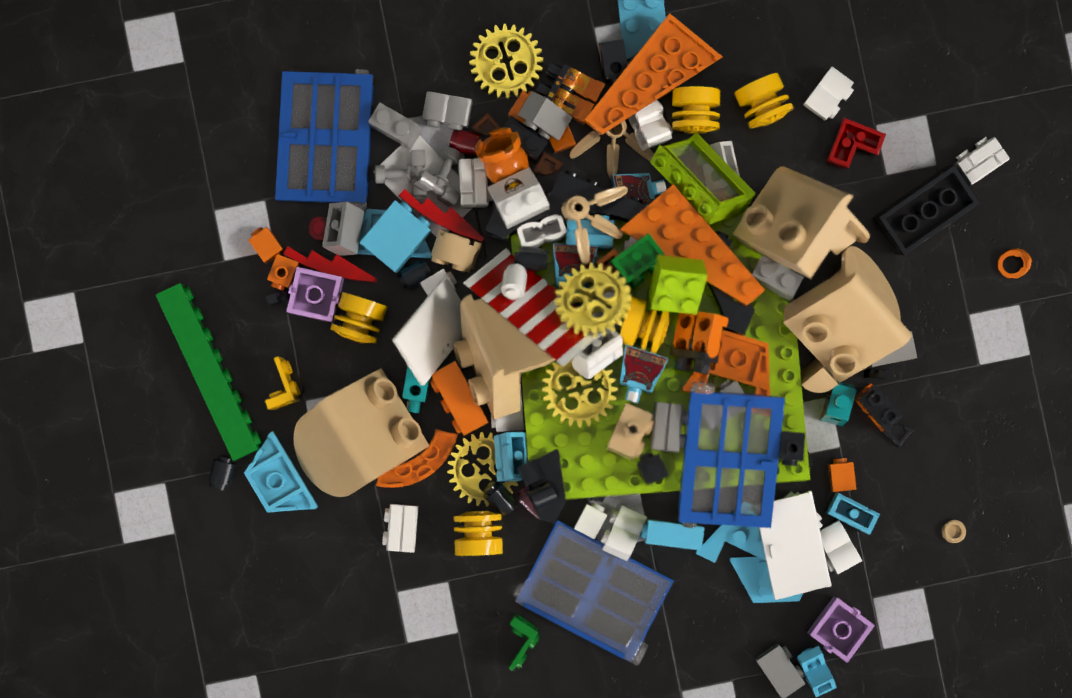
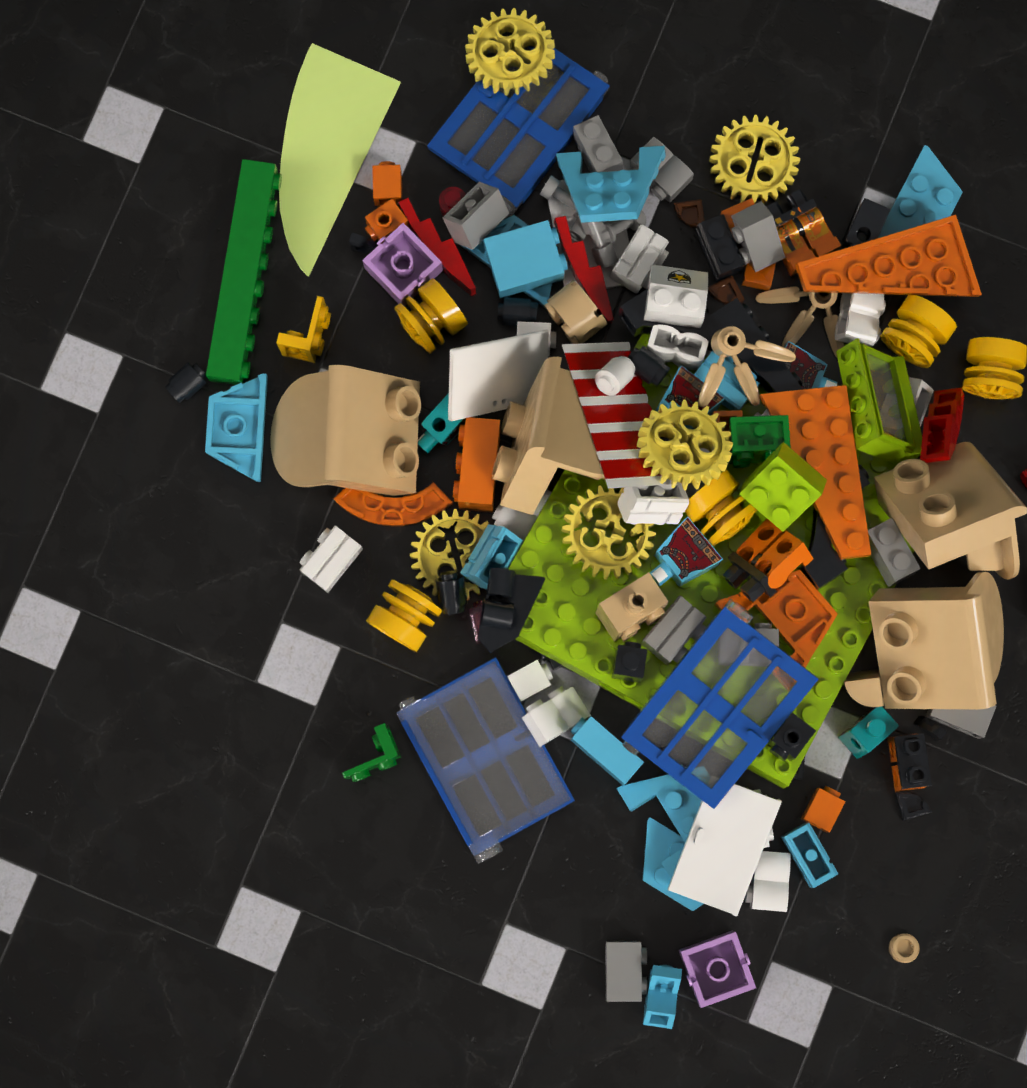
camera: 35 degrees right, 5 degrees down
dark red brick [449,130,484,157] -> none
orange tile [475,128,529,183] -> none
none -> yellowish green sticker [279,43,401,277]
none -> light yellow gear [465,8,555,96]
none -> medium azure wing [556,146,666,223]
none -> red slope [920,387,964,463]

